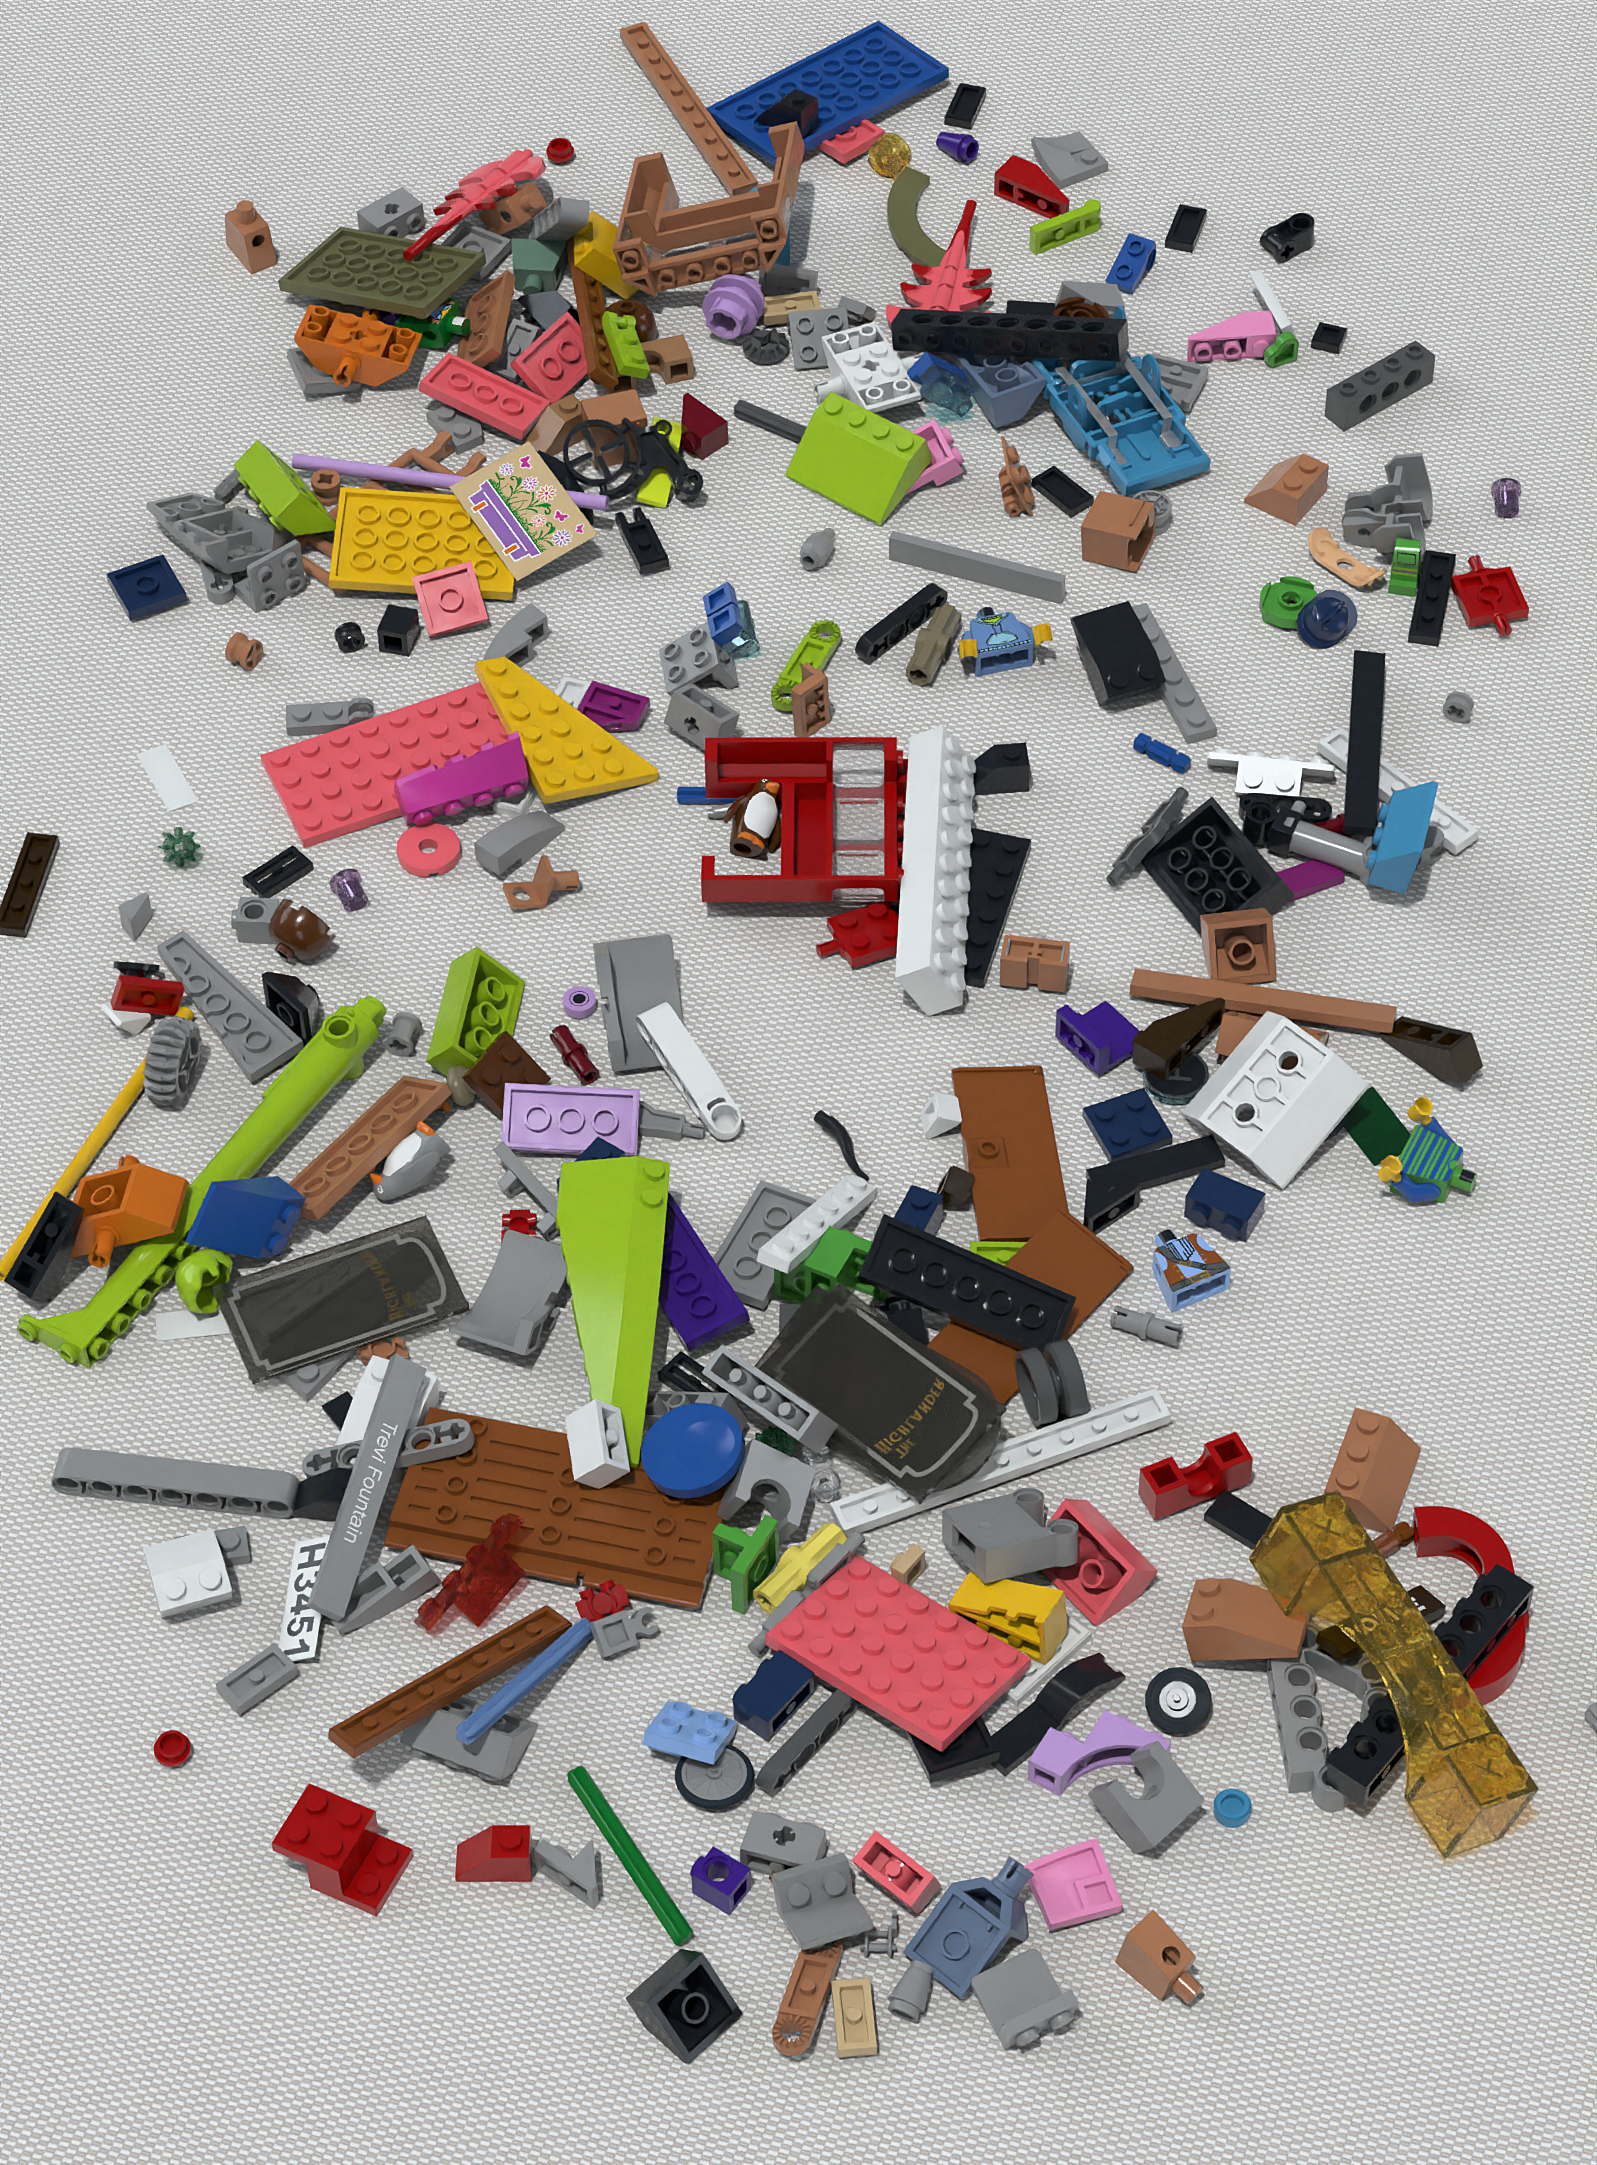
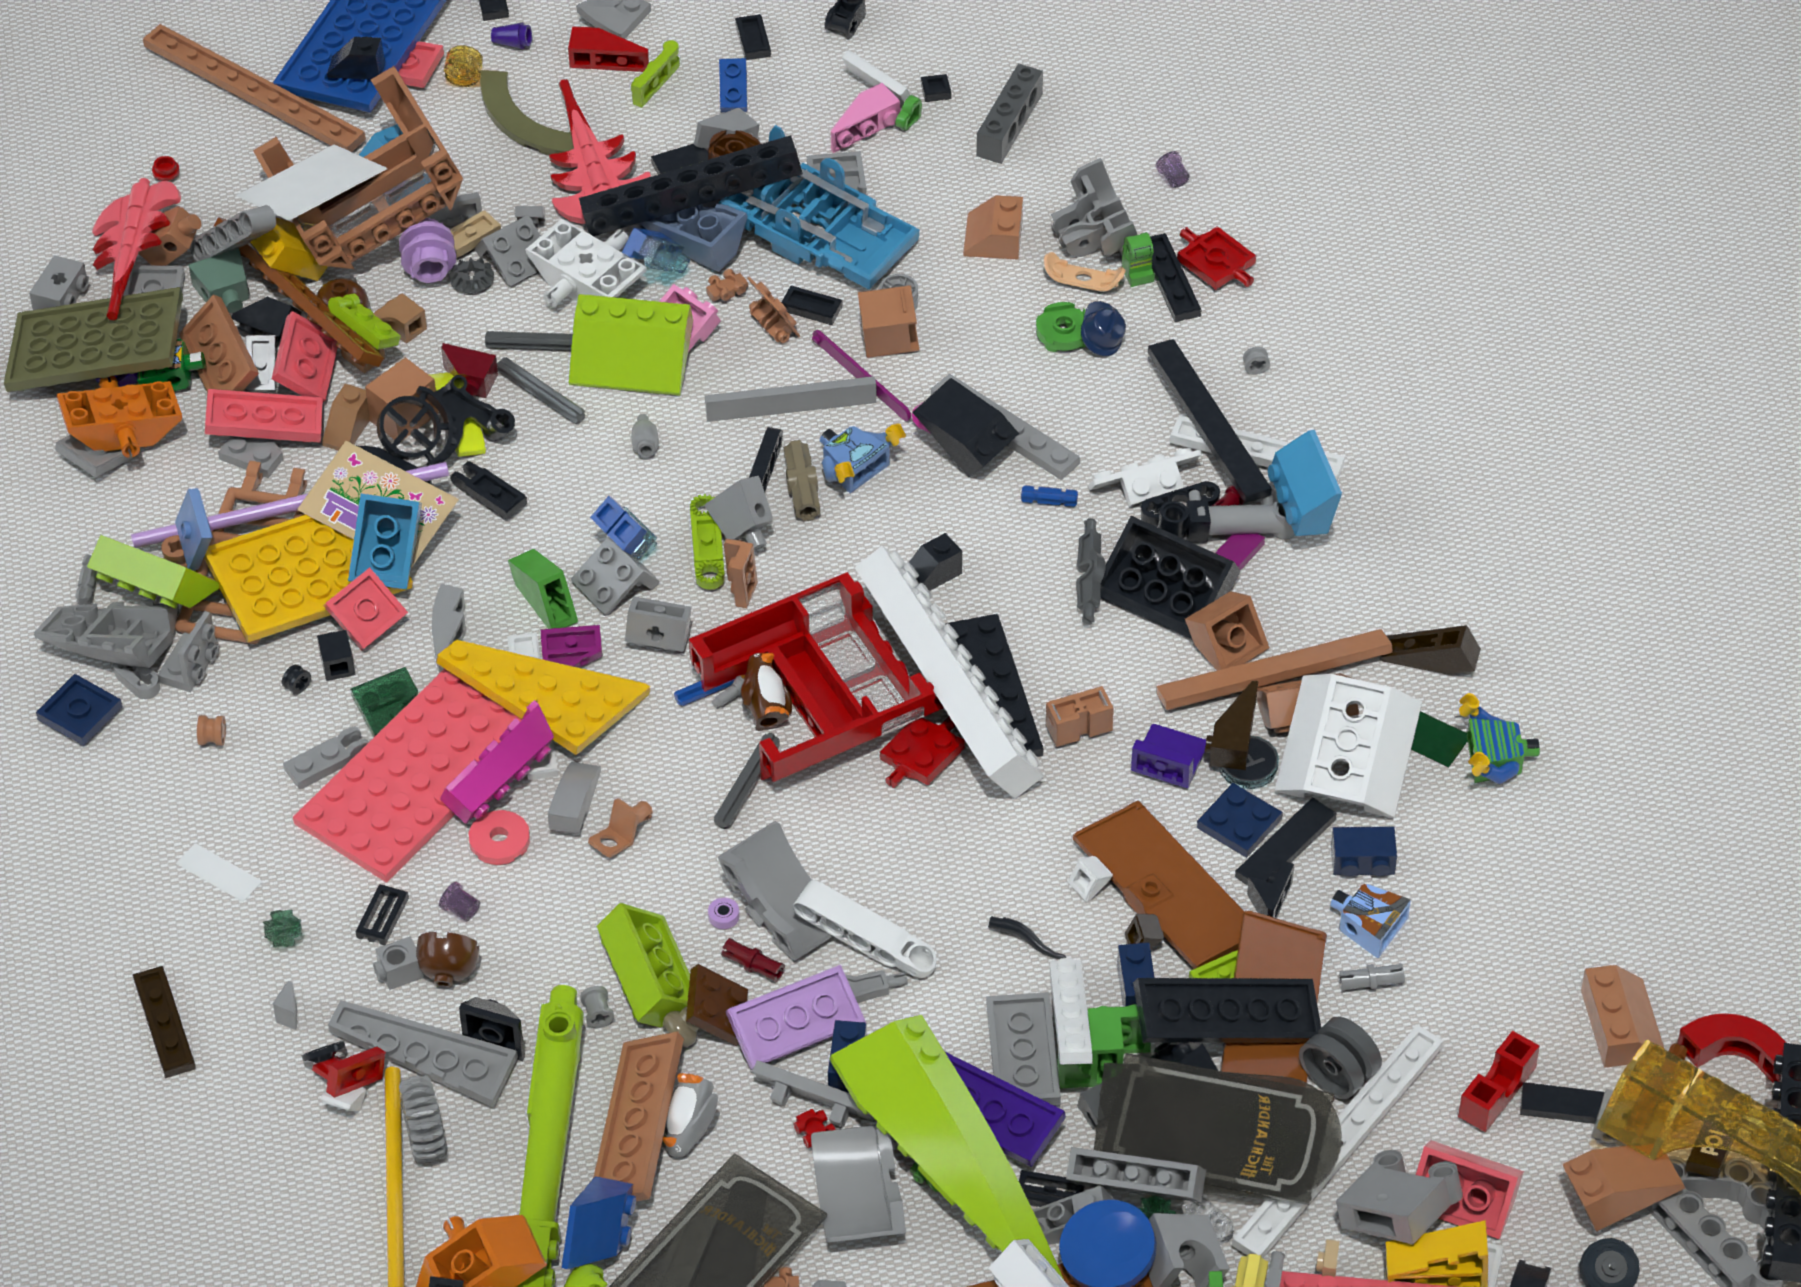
camera: 30 degrees left, 0 degrees up
none -> medium blue plate [175,488,212,570]
none -> white sticker [235,144,388,221]
none -> dark azure slope [348,493,422,590]
none -> clear green wing [350,667,418,738]
none -> dark grey axle [497,357,585,424]
none -> bright green slope [508,548,578,629]
none -> light grey torso [705,476,773,551]
none -> nougat piece [706,269,749,302]
none -> dark grey axle [714,733,780,829]
none -> magenta piece [812,329,911,421]

